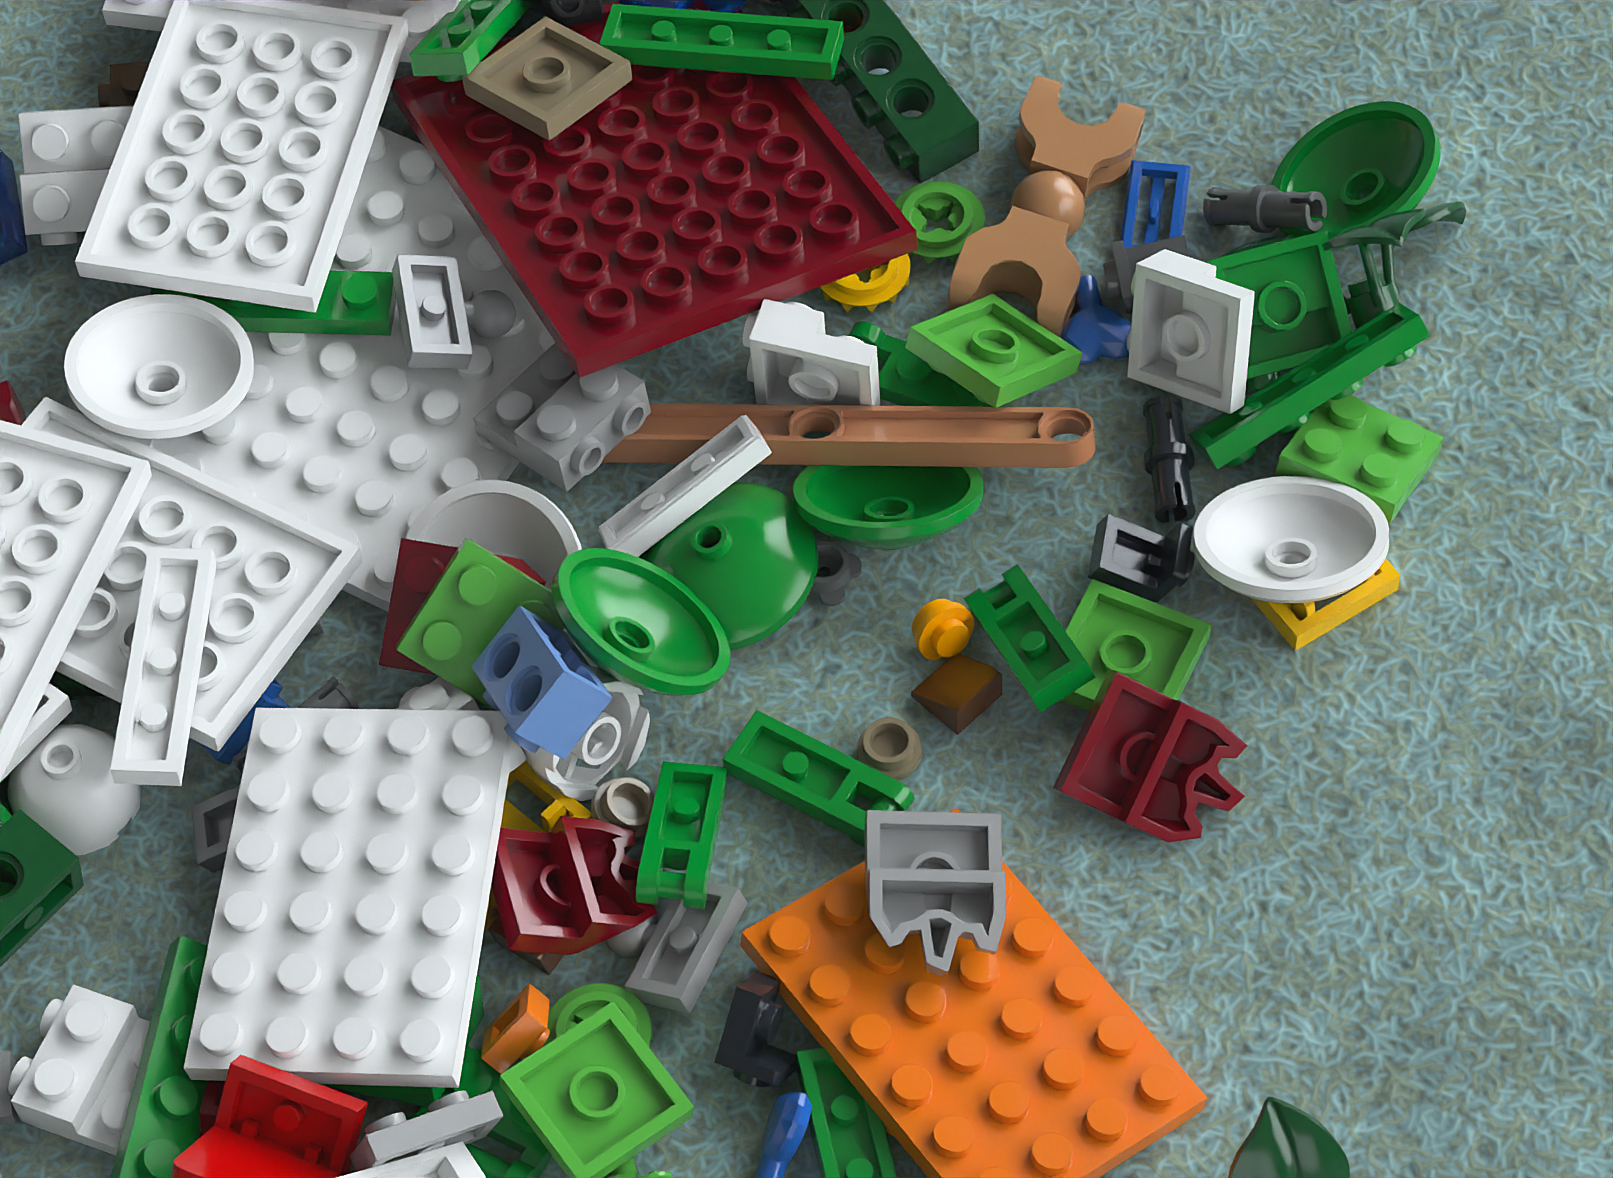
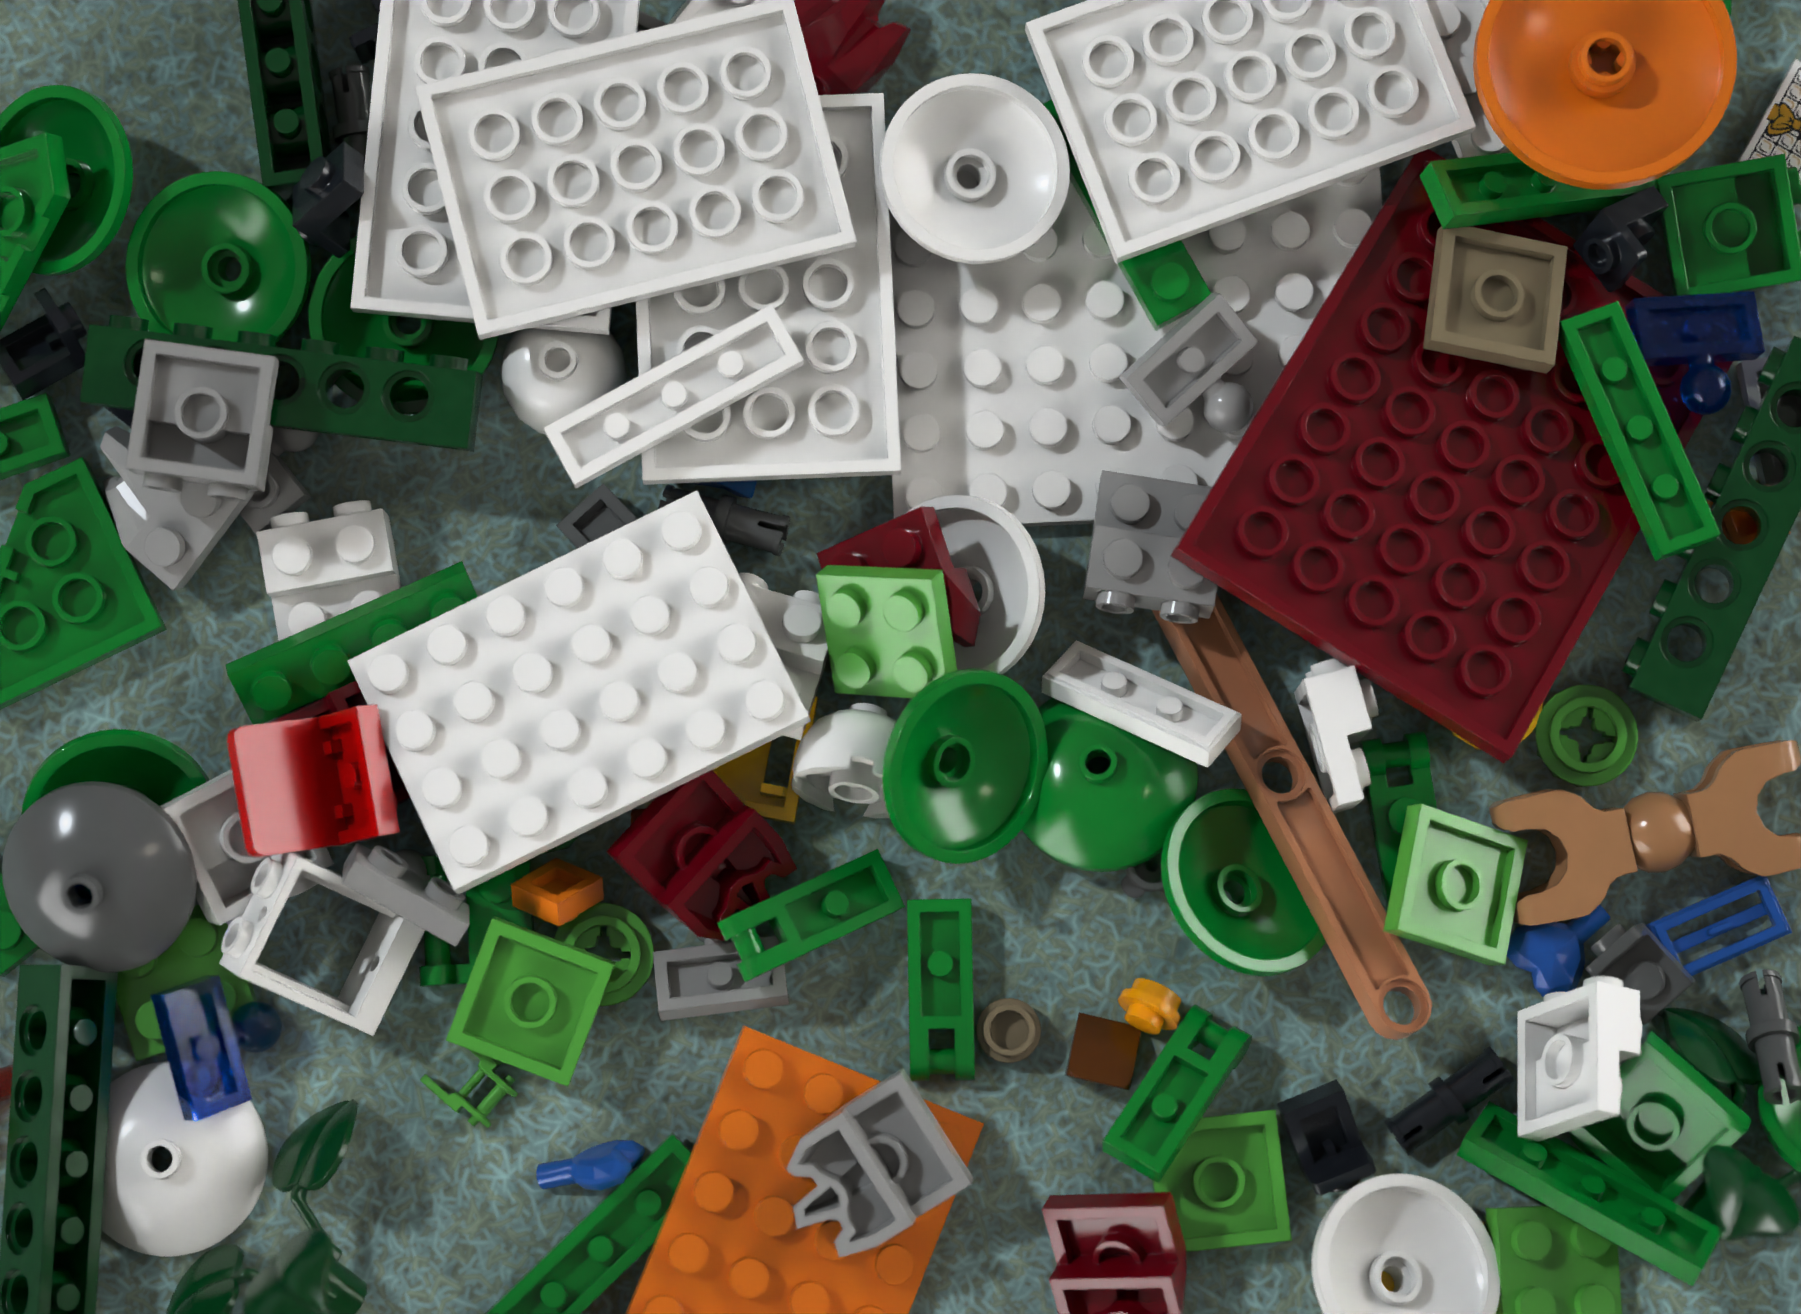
camera: 55 degrees right, 25 degrees up
medium blue brick [471,606,612,760] -> none
dark tan plate [591,777,654,841] -> none
black bracket [714,971,796,1087] -> none

